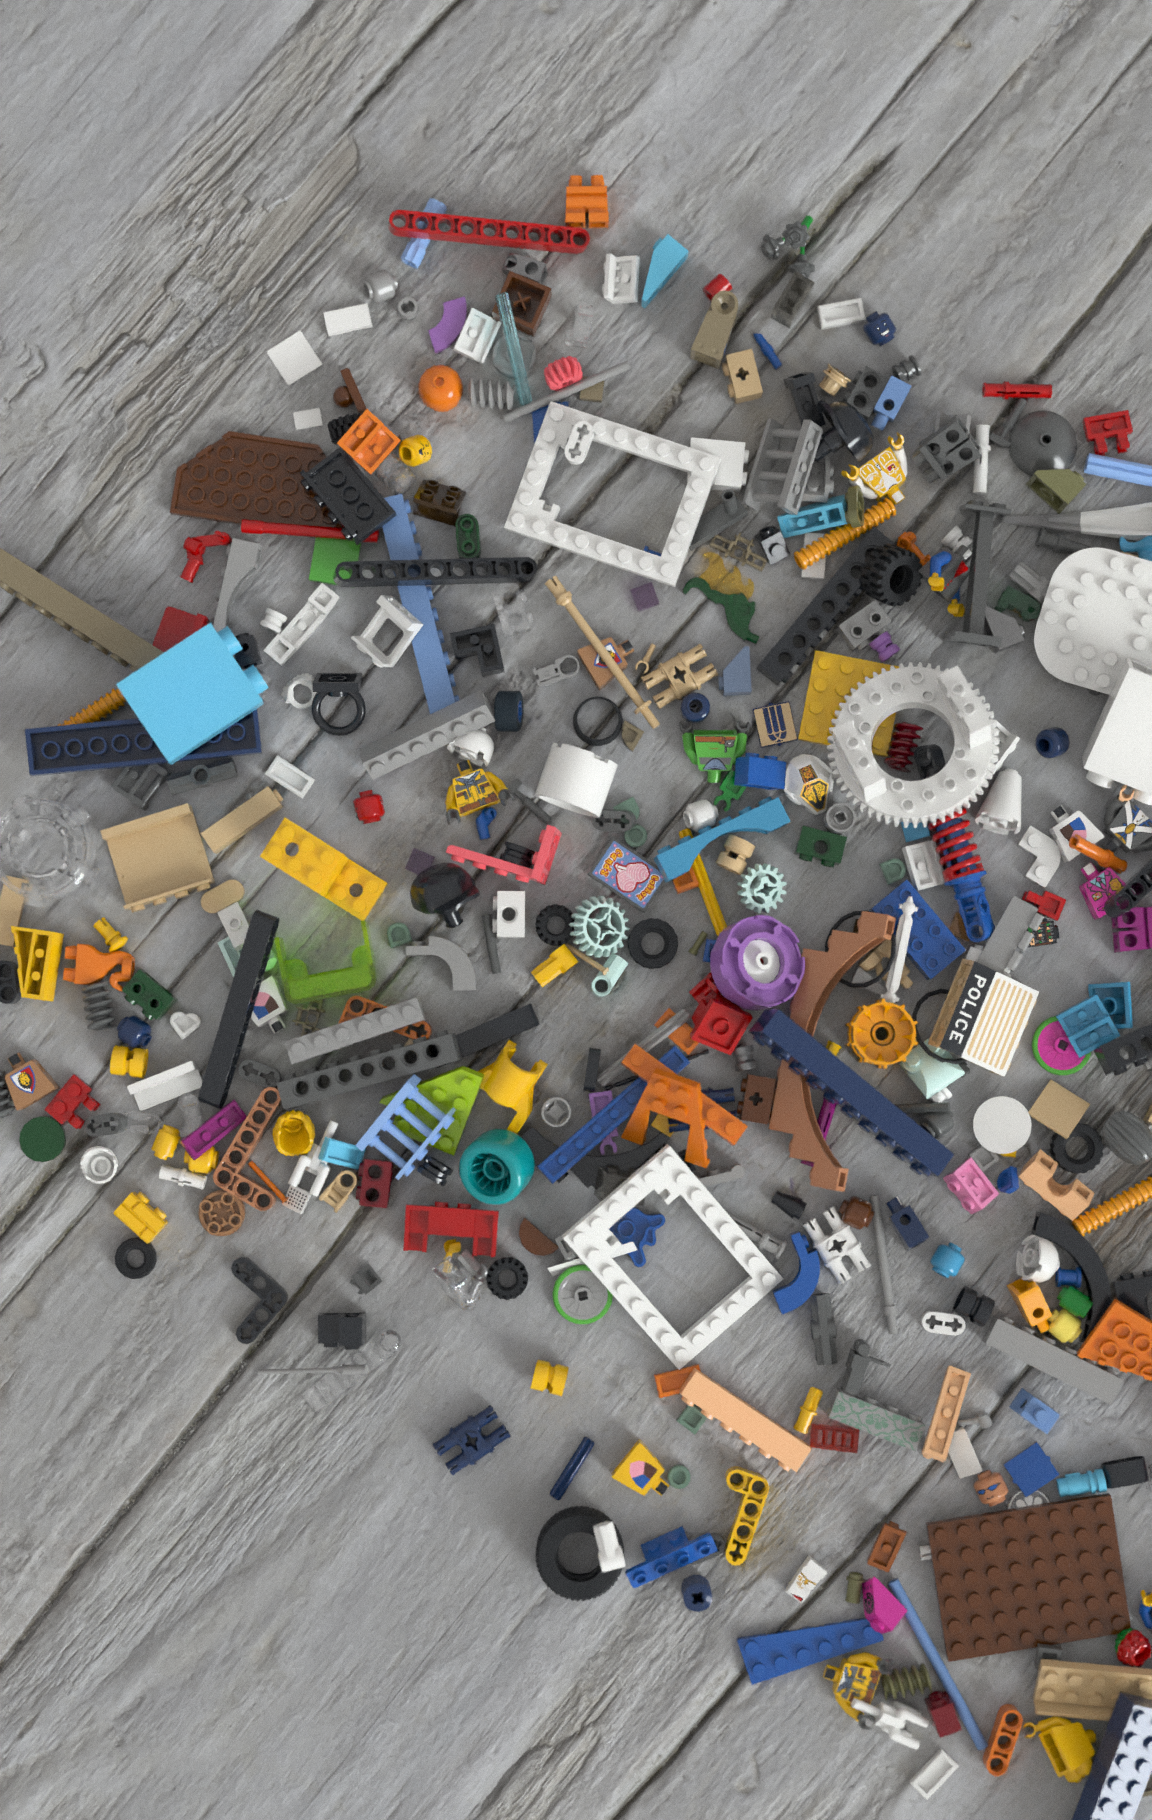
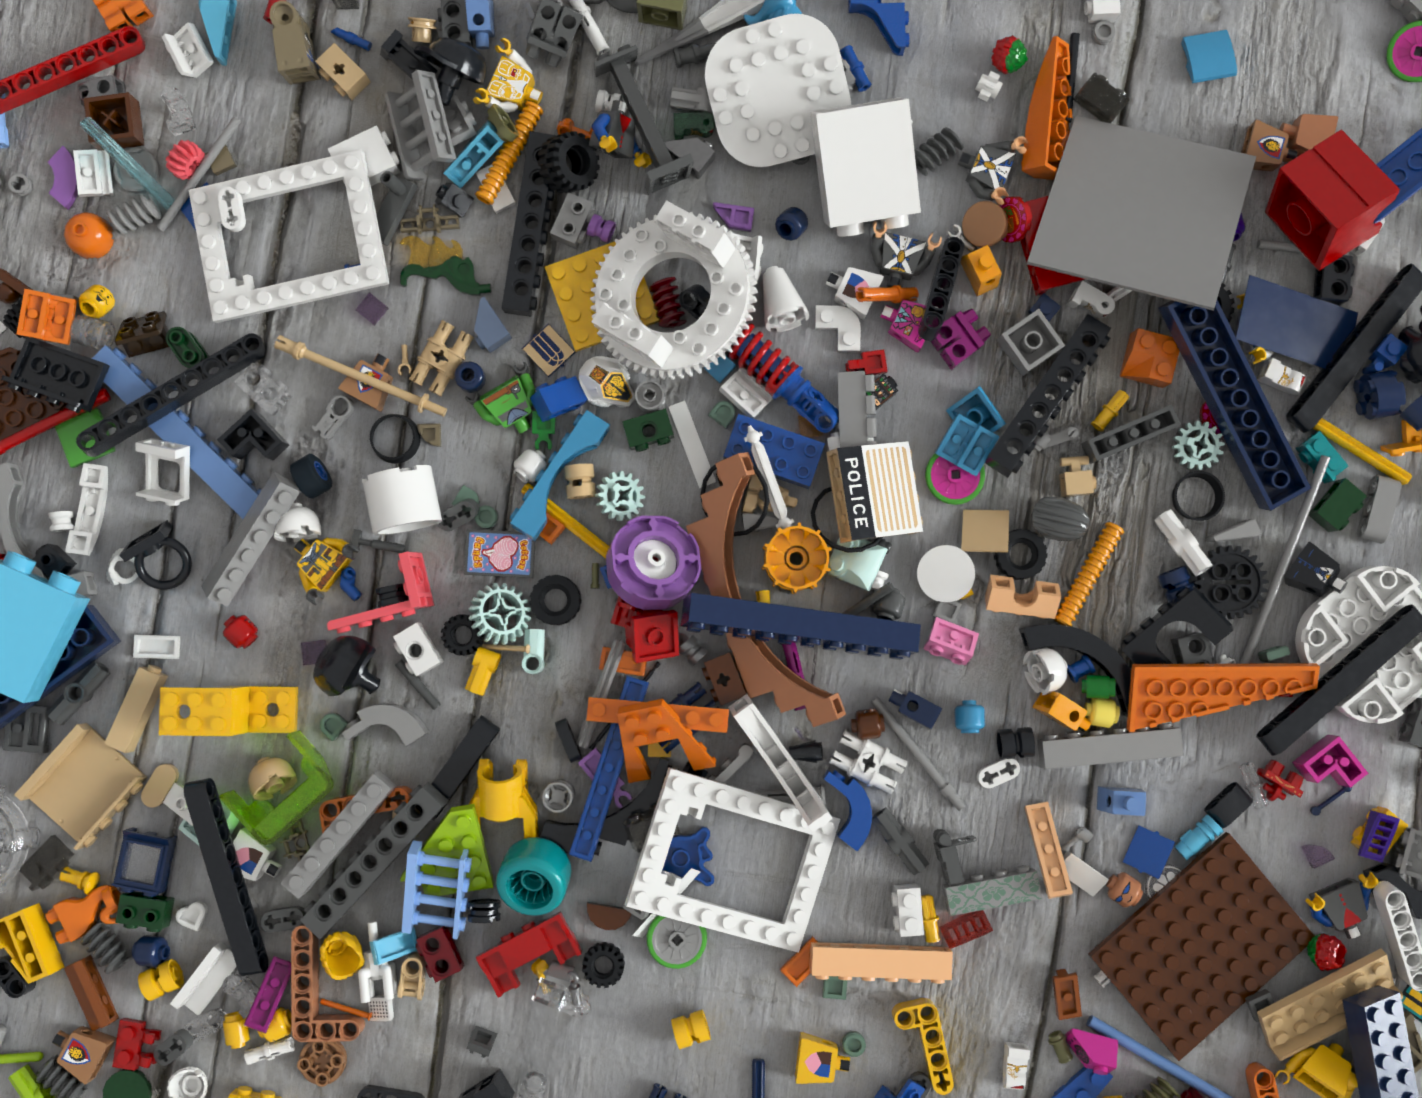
camera: 35 degrees left, 0 degrees up
blue tile [997,1166,1019,1194] -> none
none -> clear smoke bracket [18,835,74,891]
none -> dark orange panel [64,955,119,1031]
none -> dark blue window [111,827,177,897]
none -> tan cylinder [248,757,297,801]
none -> white sticker [668,400,716,488]
none -> medium lavender tile [713,202,754,232]
none -> white arch [728,694,833,832]
none -> white brick [891,883,924,937]

